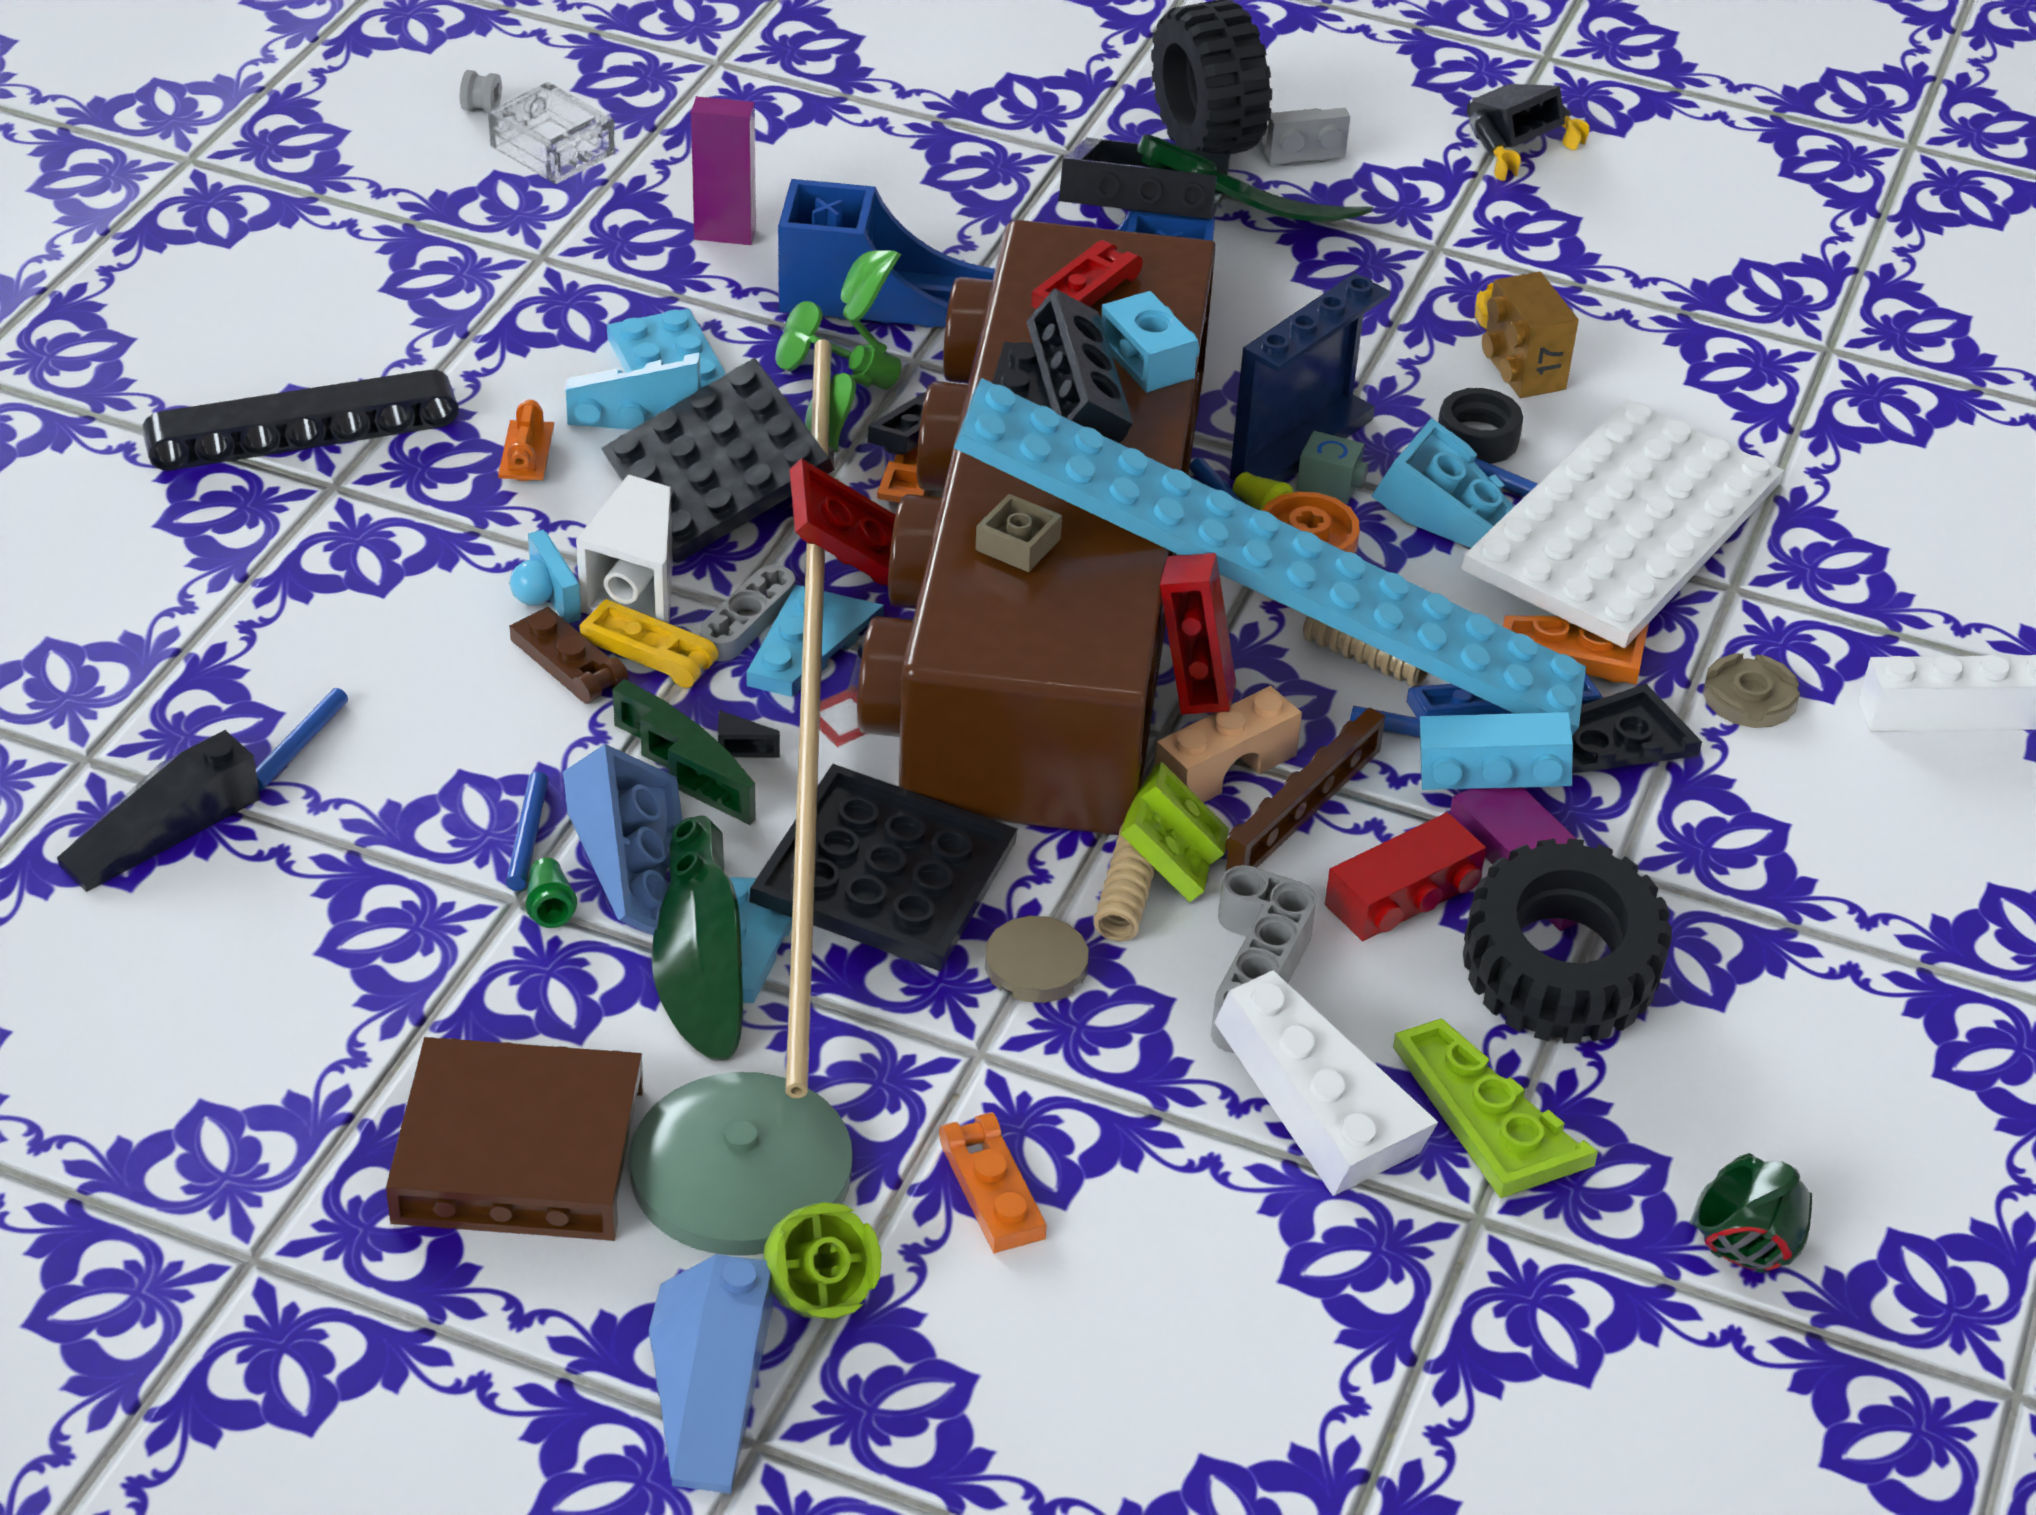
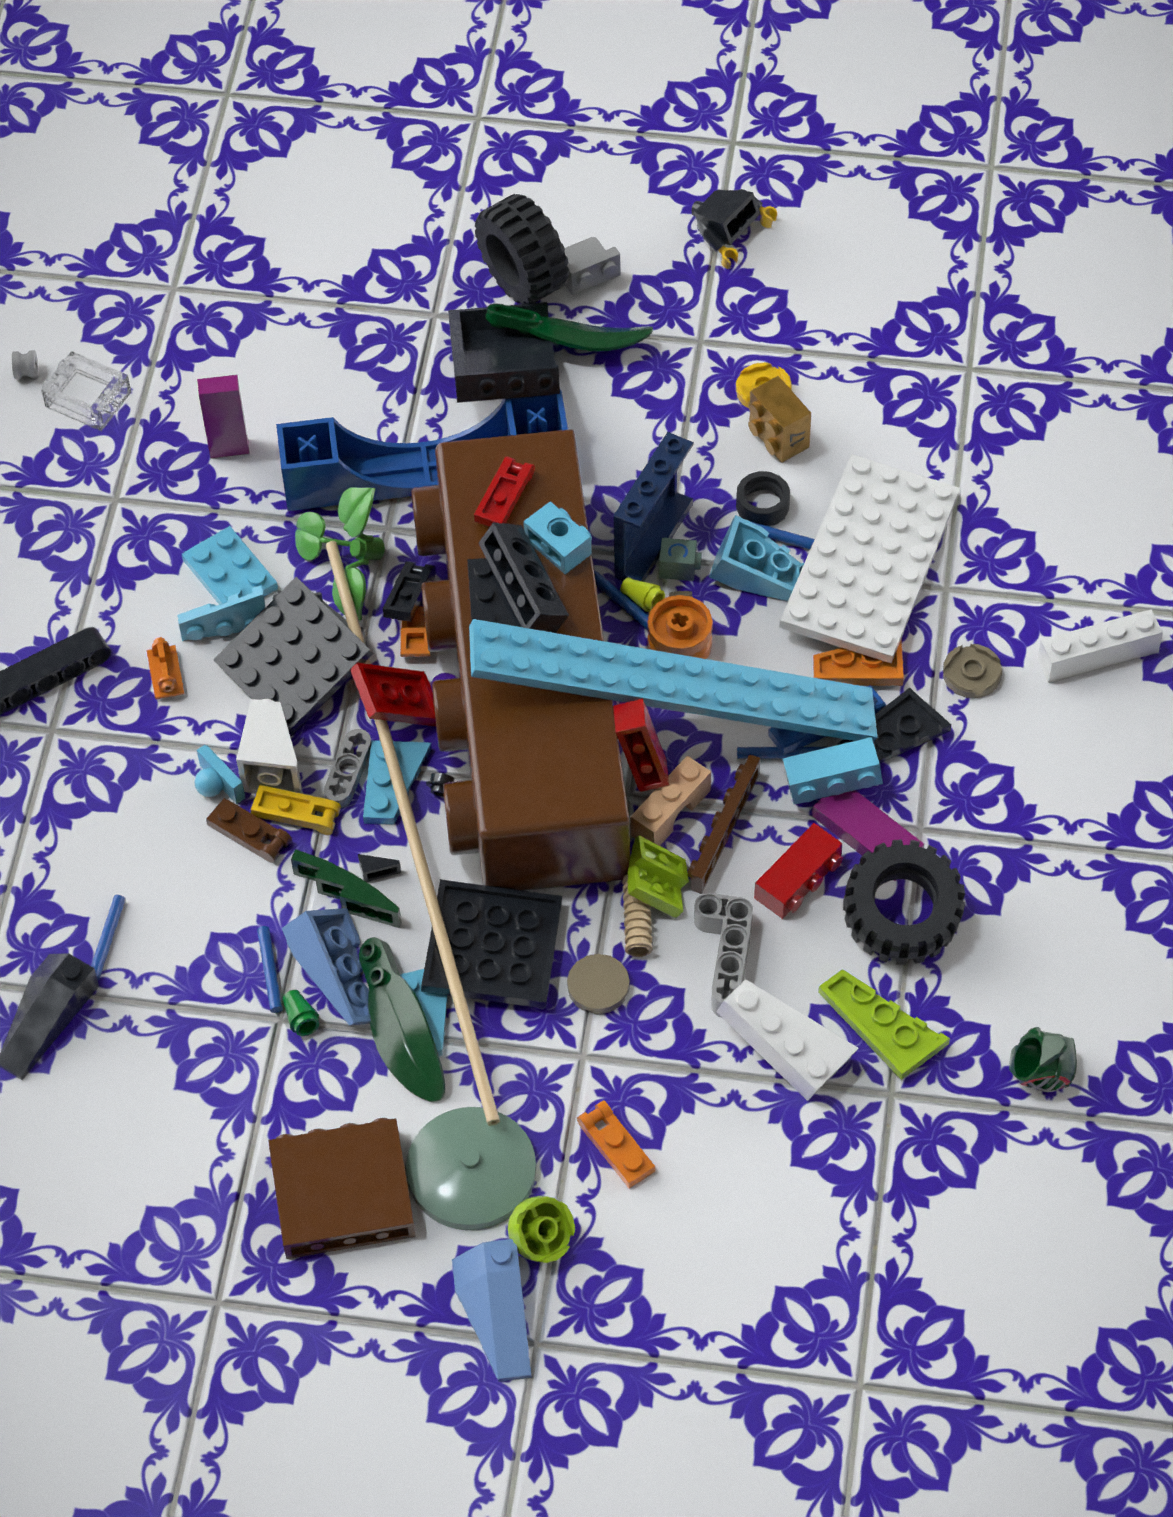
camera: 10 degrees left, 15 degrees up
clear piece [819,630,867,747] -> none
dark tan piece [975,494,1062,572] -> none

